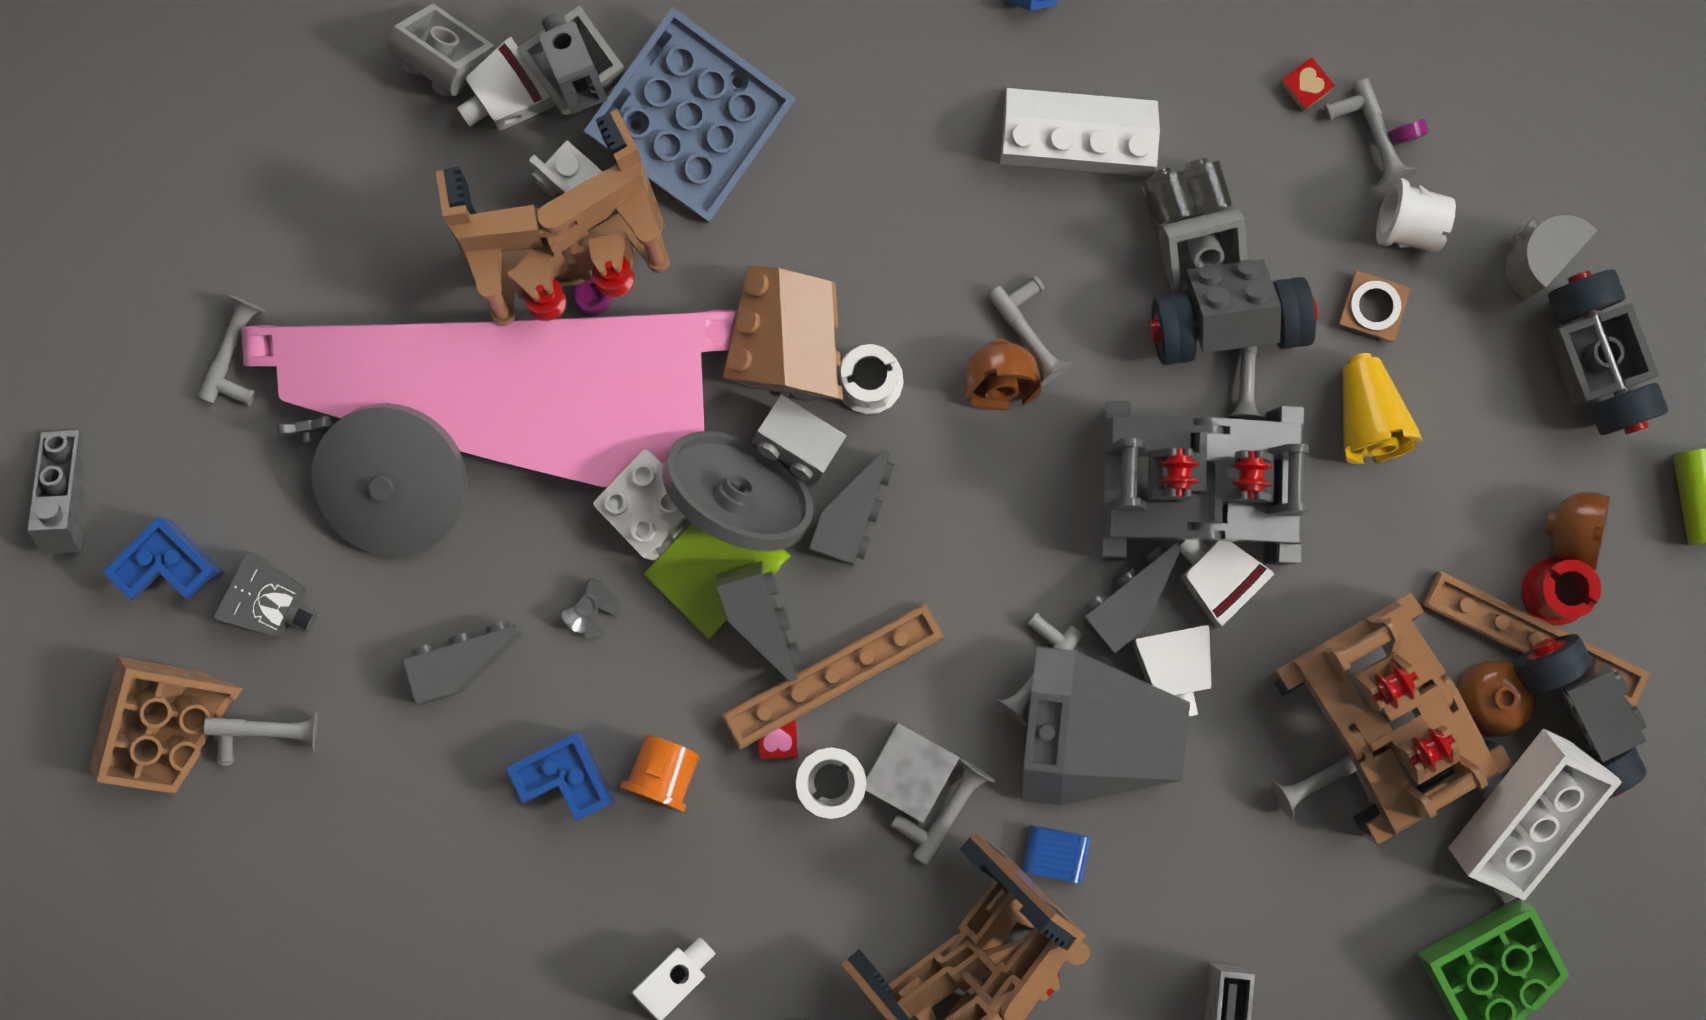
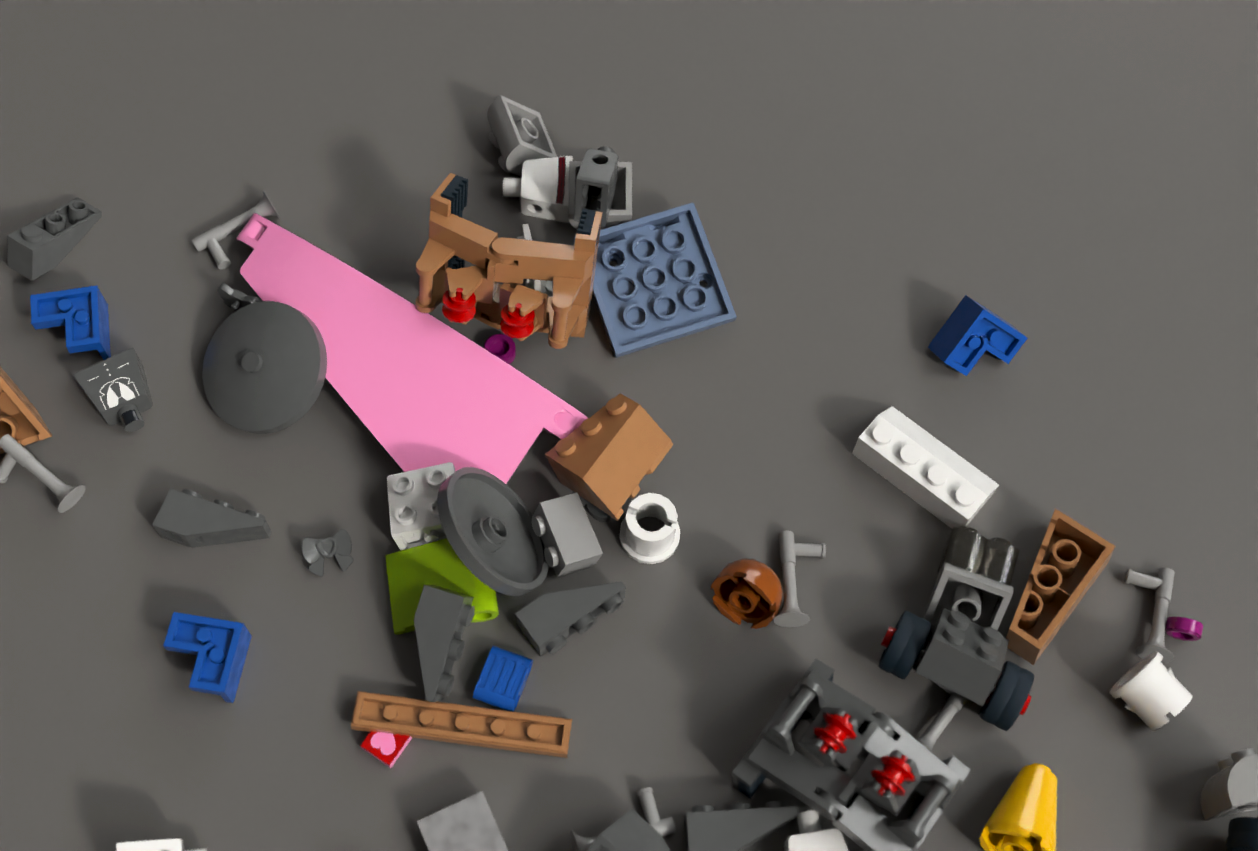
camera: 35 degrees right, 20 degrees down
orange piece [619,735,700,813] -> none
white piece [795,747,867,819] -> none
tile [1280,57,1335,112] -> none
piece [1338,270,1411,343] -> none
none -> blue piece [473,646,533,712]
none -> medium nougat wedge [1006,508,1116,665]

